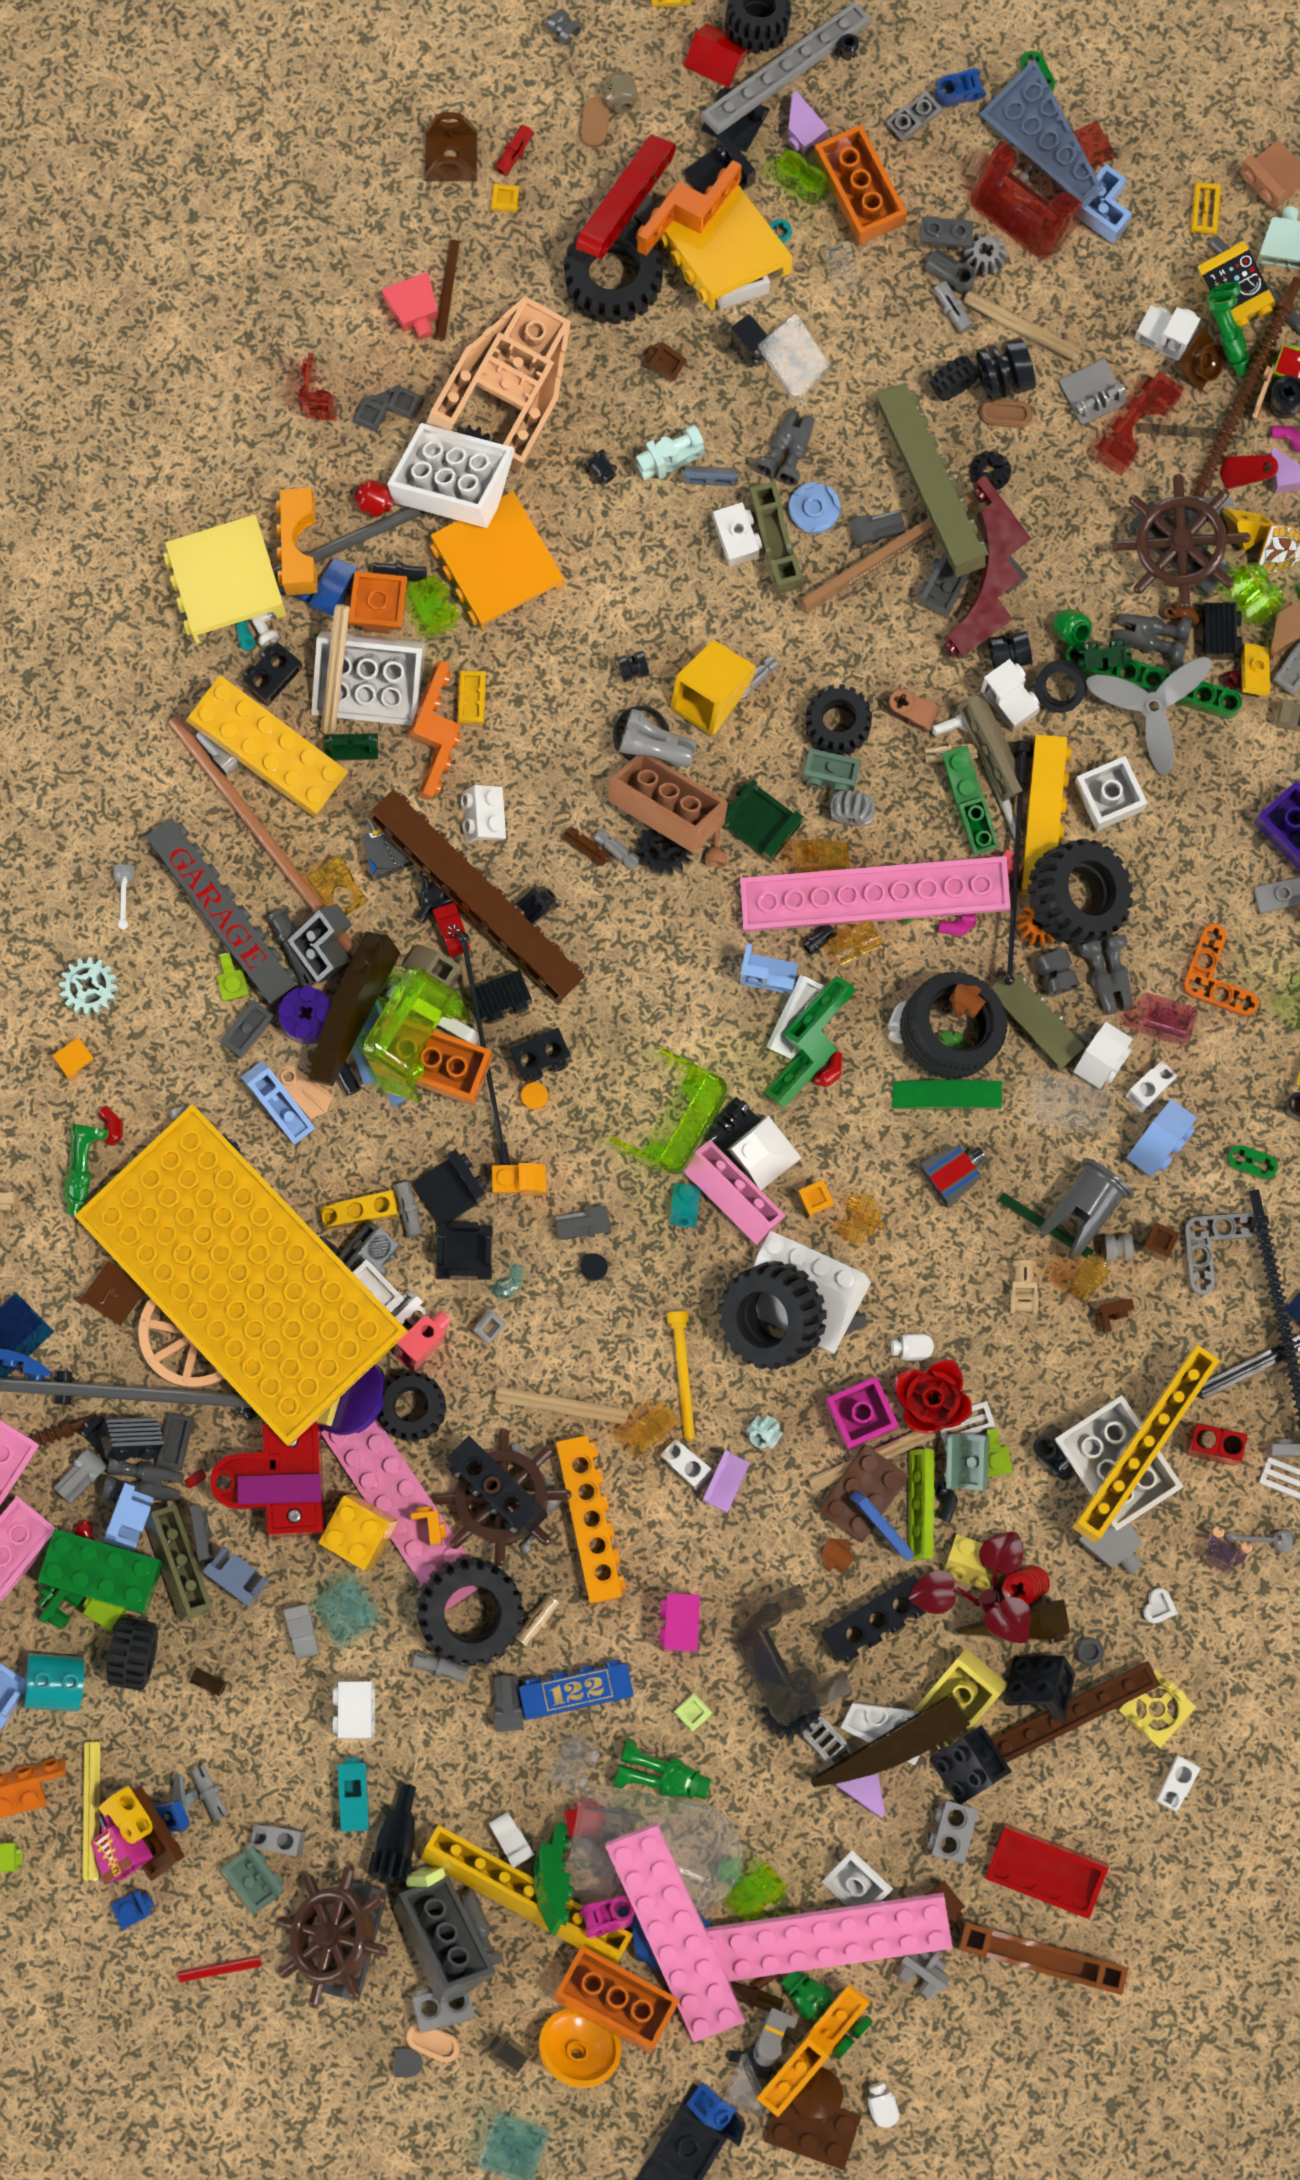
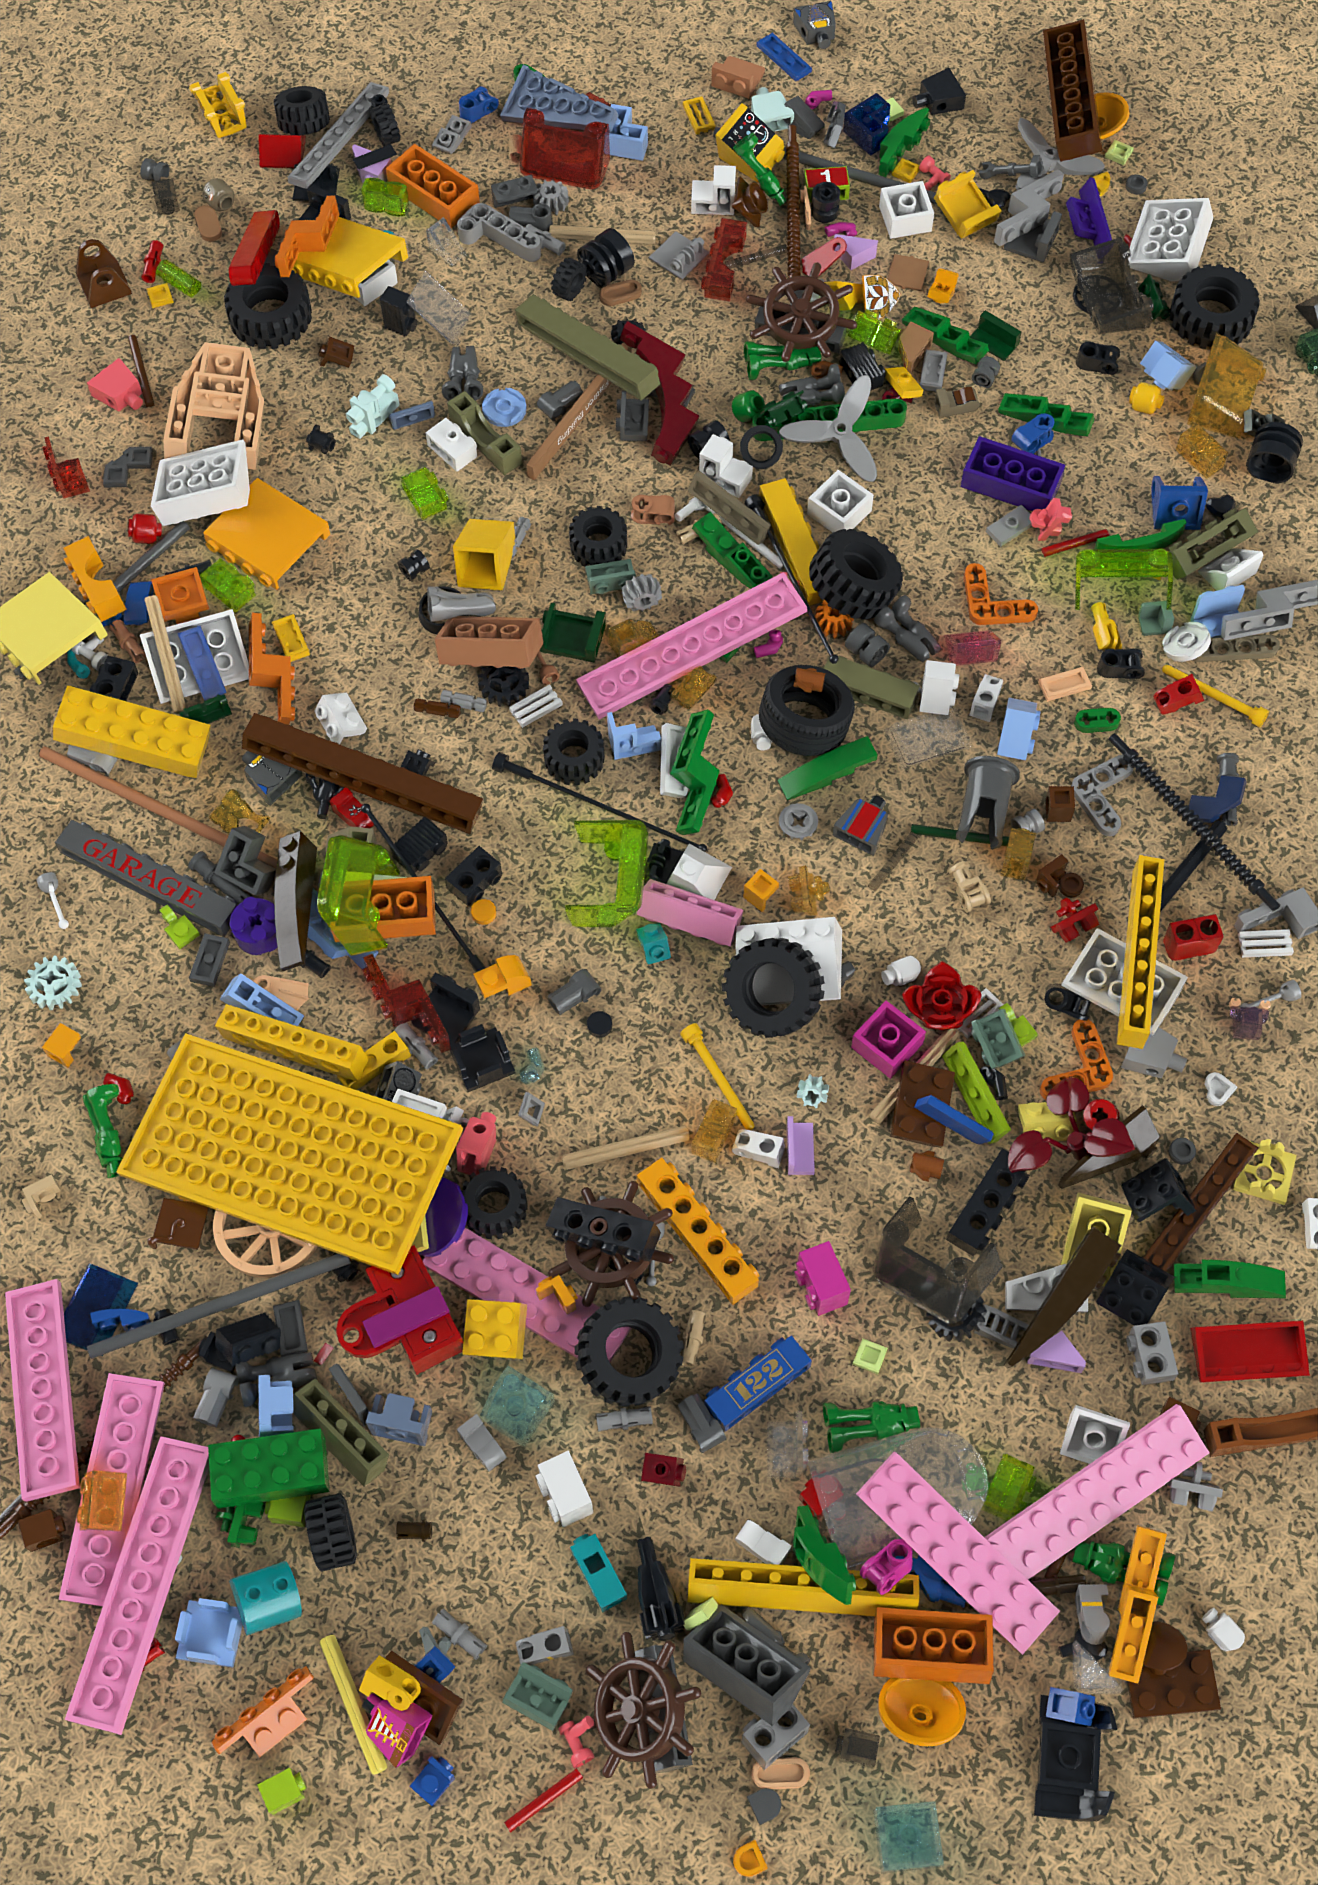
camera: 25 degrees left, 15 degrees down
none -> nougat pin [109,620,146,663]
none -> clear smoke brick [152,178,180,215]
none -> clear neon green axle [156,259,202,298]
none -> blue tile [178,626,227,701]
none -> yellow brick [215,1004,369,1082]
none -> black sticker [352,144,397,170]
none -> clear red bracket [362,954,451,1053]
none -> black tyre [370,103,400,146]
none -> clear neon green brick [401,467,449,520]
none -> light grey beam [457,203,541,262]
none -> black piece [492,752,707,852]
none -> white tile [509,684,563,728]
none -> black tyre [543,718,605,785]
none -> coral piece [558,1716,595,1769]
none -> dark red brick [641,1453,686,1487]
none -> light orange tile [733,1840,768,1877]
none -> green piece [743,341,822,380]
none -> light grey gear [779,803,818,840]
none -> clear smoke bar [868,832,918,892]
none -> light nougat tile [1038,667,1092,702]
none -> orange beam [1040,1019,1113,1100]
none -> red hips [1050,898,1100,943]
none -> reddish brown tile [1058,873,1084,898]
none -> green slope [1174,1259,1286,1299]

